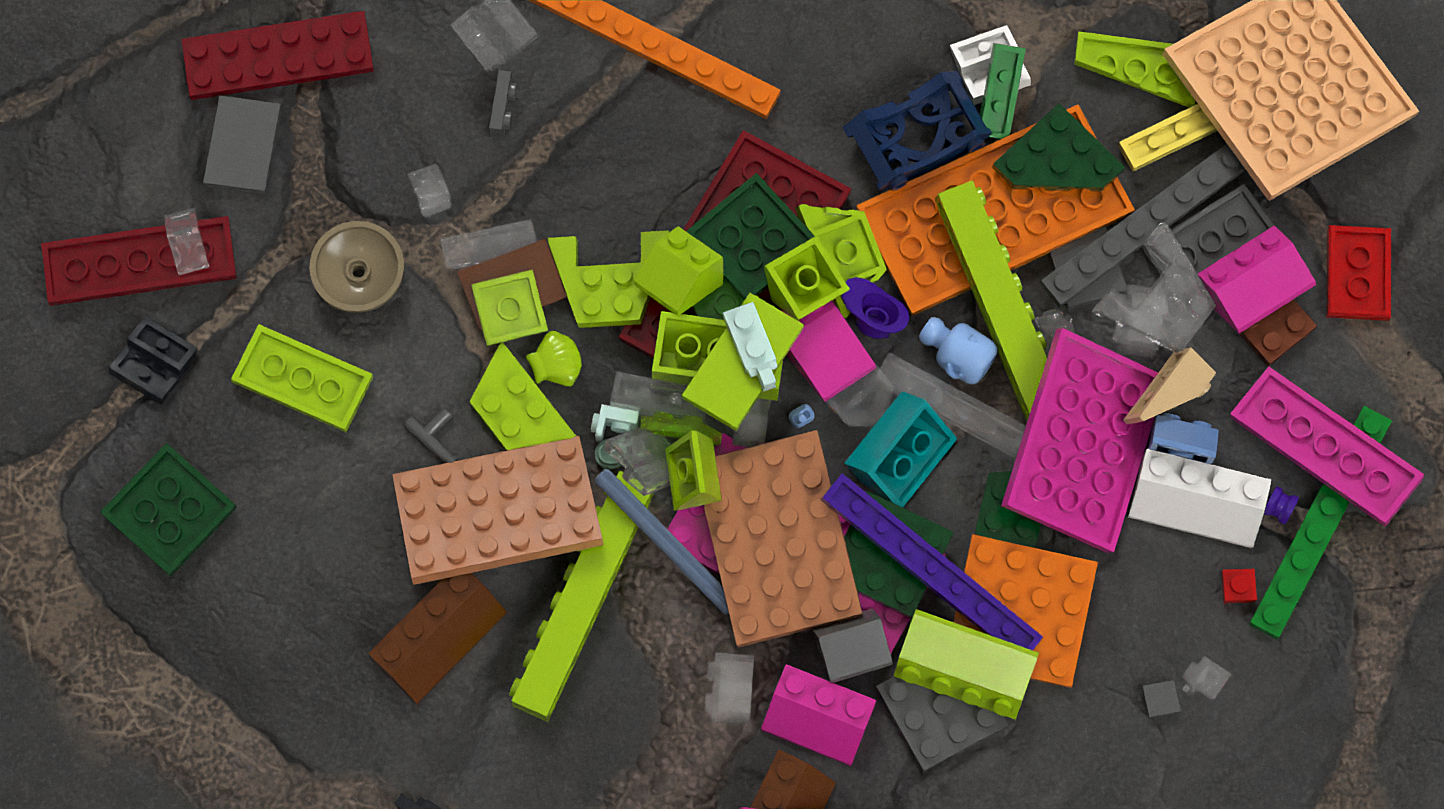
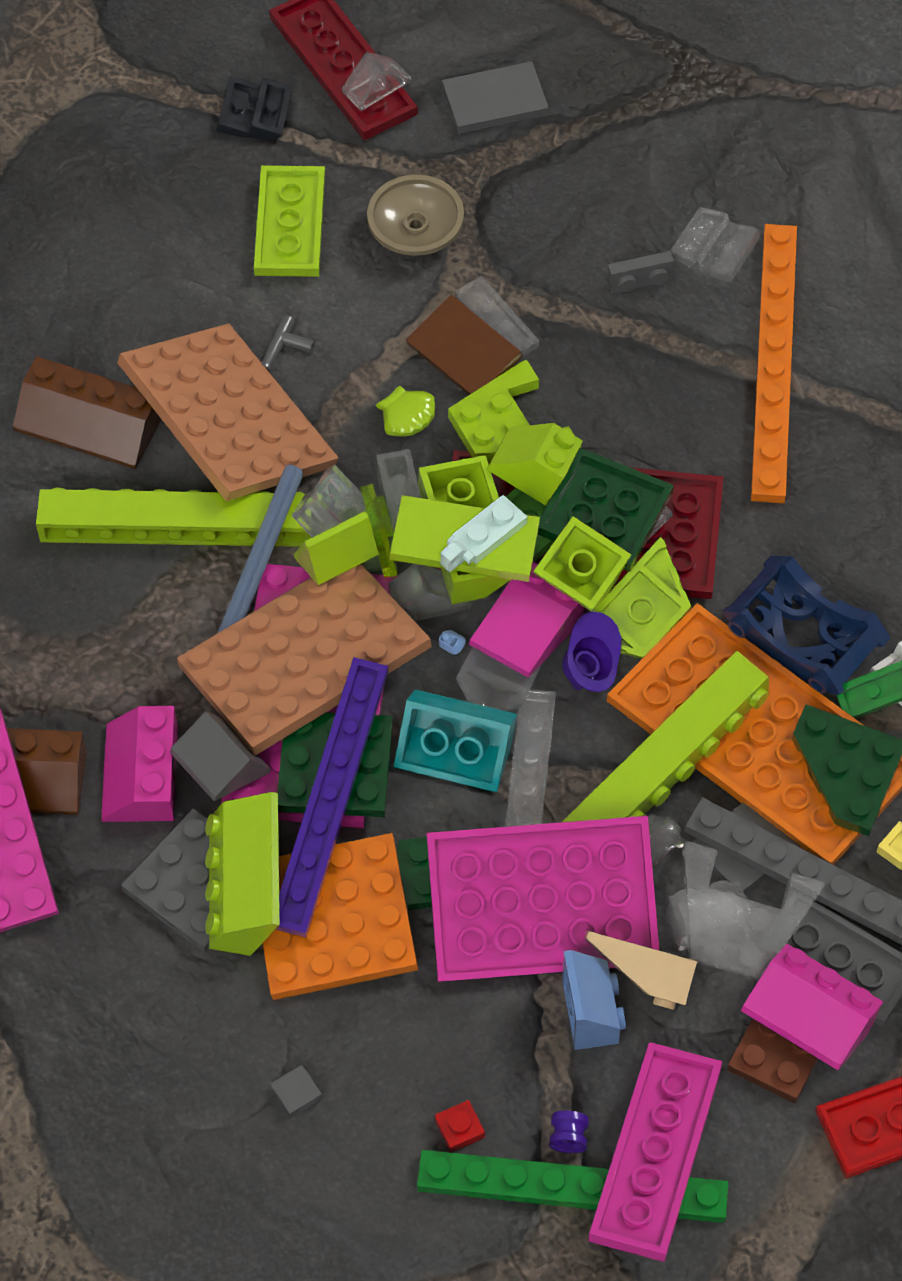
camera: 70 degrees right, 15 degrees down
dark green plate [100,443,237,577] -> none
dark red plate [181,11,374,100] -> none
clear slope [407,164,452,217] -> none
lime wing [470,343,576,451] -> none
lime tile [471,270,548,346] -> none
light aqua bracket [591,405,640,443] -> none
clear brick [705,653,754,725] -> none
light blue piece [919,317,998,385] -> none
white slope [1128,449,1271,548] -> none
clear bracket [1182,656,1230,700] -> none

